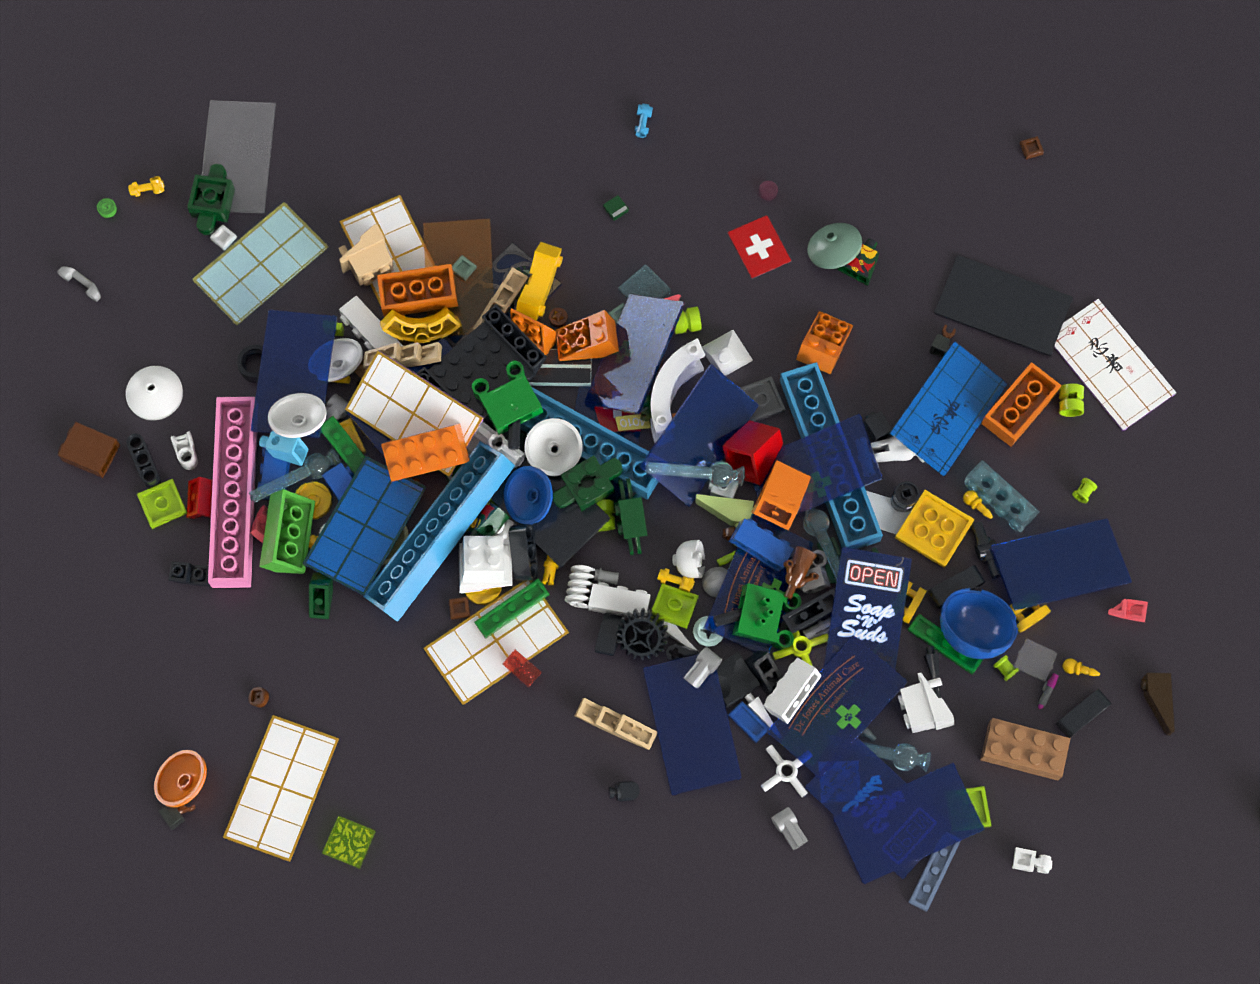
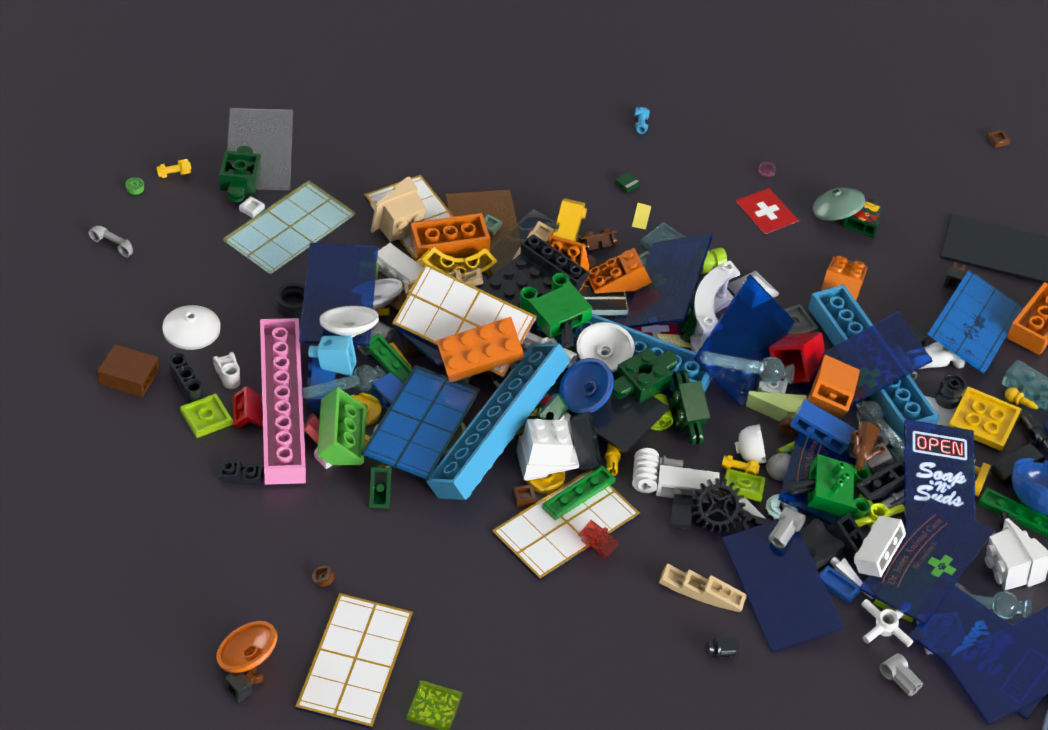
camera: 10 degrees left, 25 degrees down
none -> reddish brown hinge [578,228,618,251]
none -> light yellow sticker [632,203,651,229]

